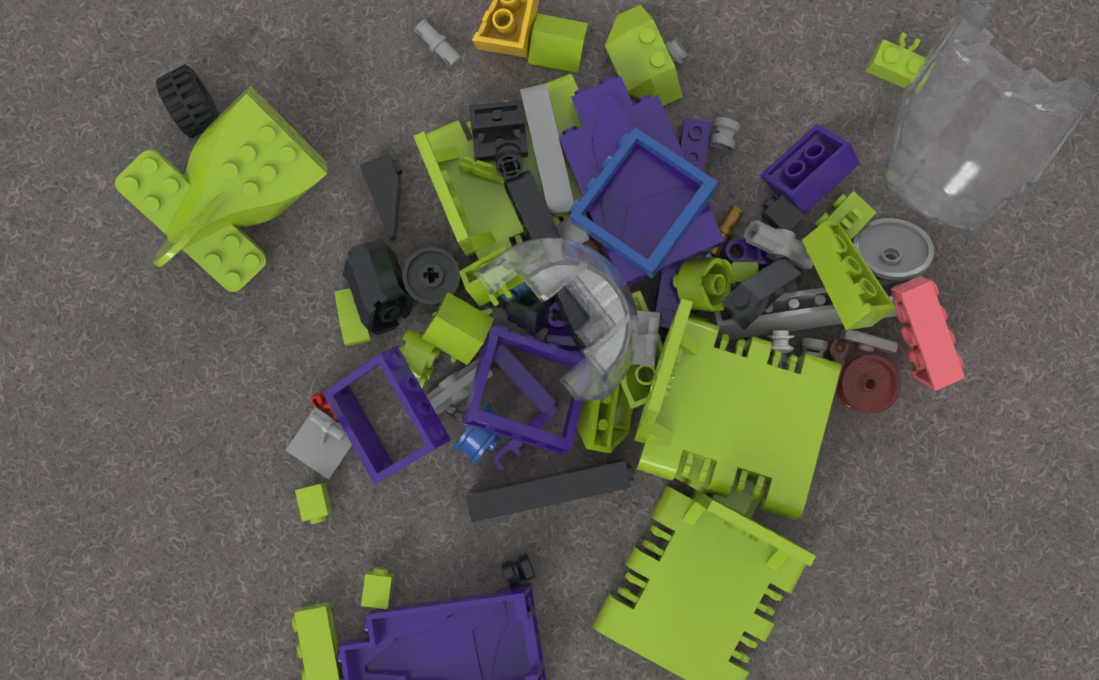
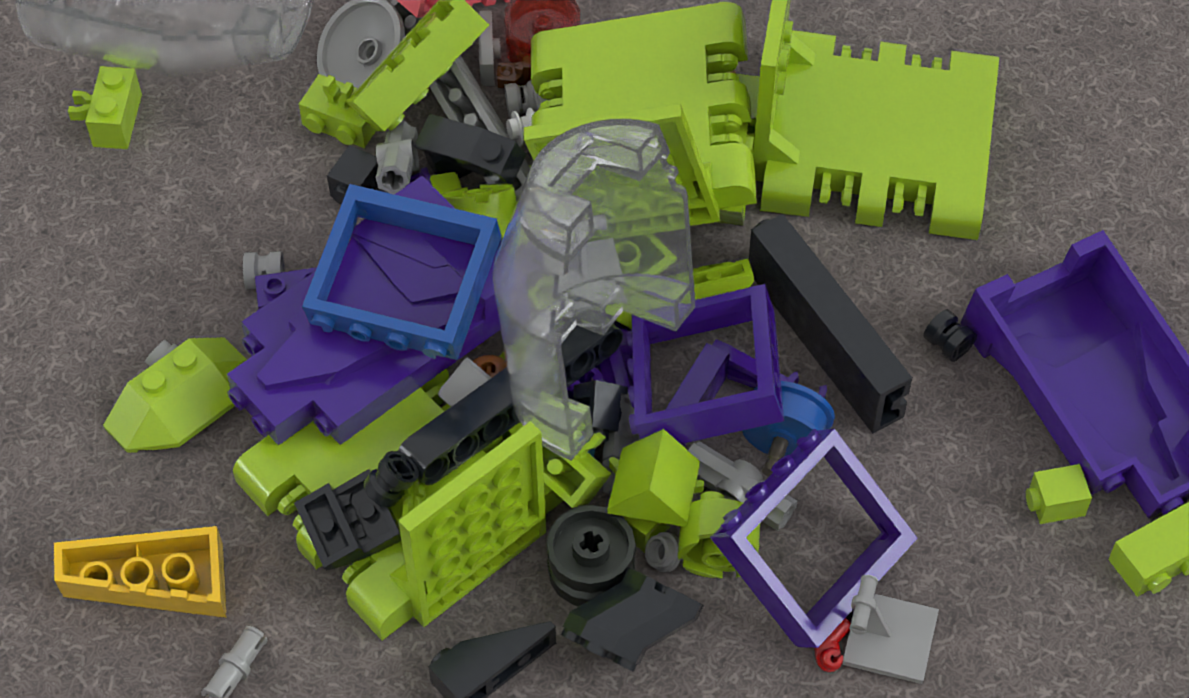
camera: 105 degrees left, 30 degrees down
lime brick [295,482,333,524] -> none
lime slope [335,288,371,346] -> none
light grey beam [520,84,574,215] -> none
lime slope [528,14,588,74] -> none
dark purple slope [760,124,860,214] -> none

